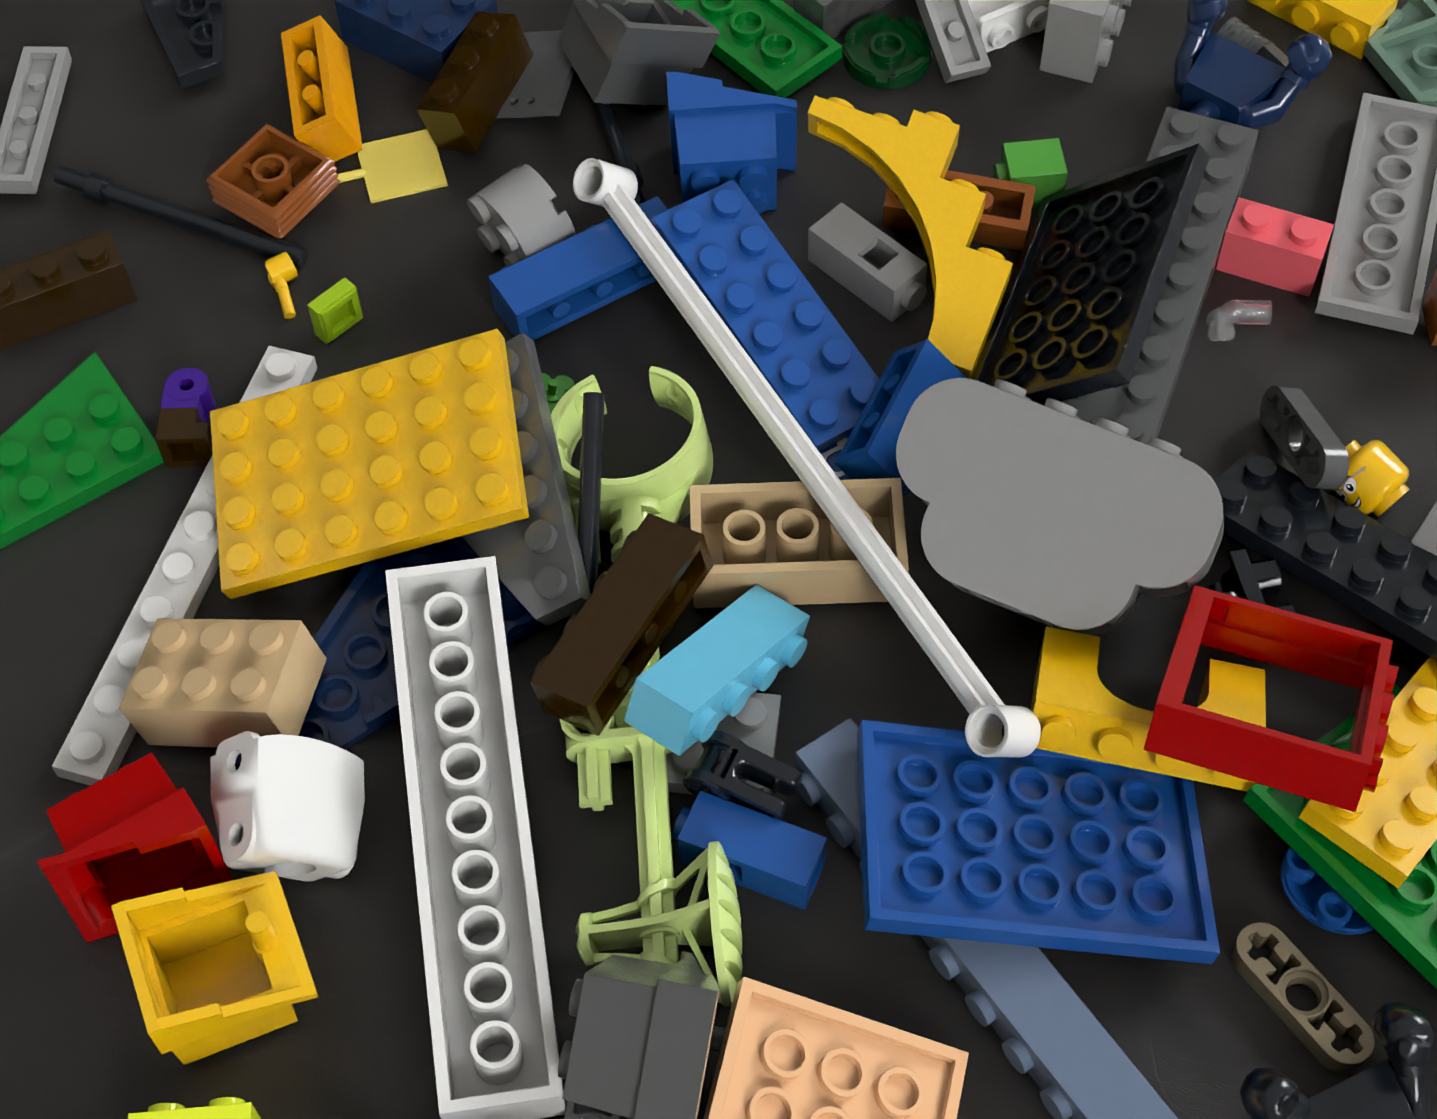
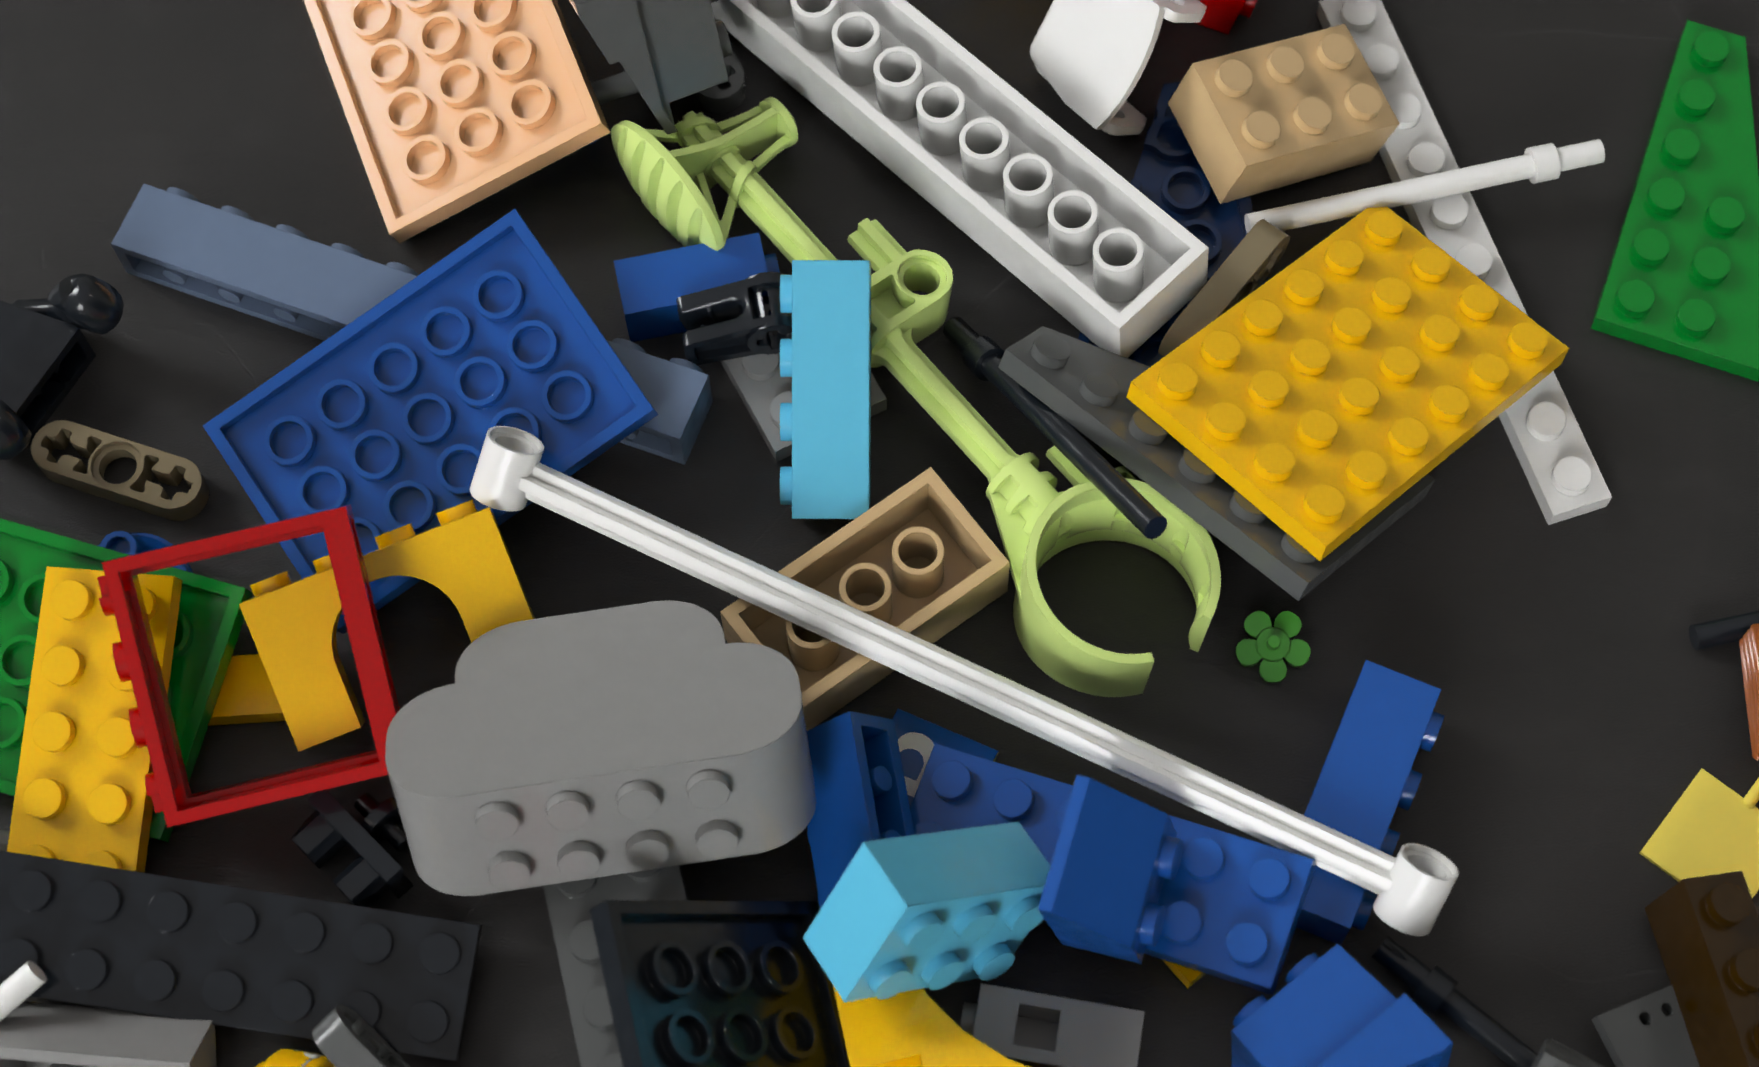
camera: 145 degrees right, 10 degrees up
leg [155,367,217,467] -> none
yellow hand [265,252,298,319] -> none
lime tile [307,277,363,345] -> none
light grey brick [467,164,576,266] -> none
dark brown brick [530,513,713,736] -> none
none -> medium azure brick [803,822,1050,1002]
none -> blue slope [1038,775,1183,964]
none -> dark tan beam [1158,219,1290,357]
none -> white bar [1244,139,1605,234]

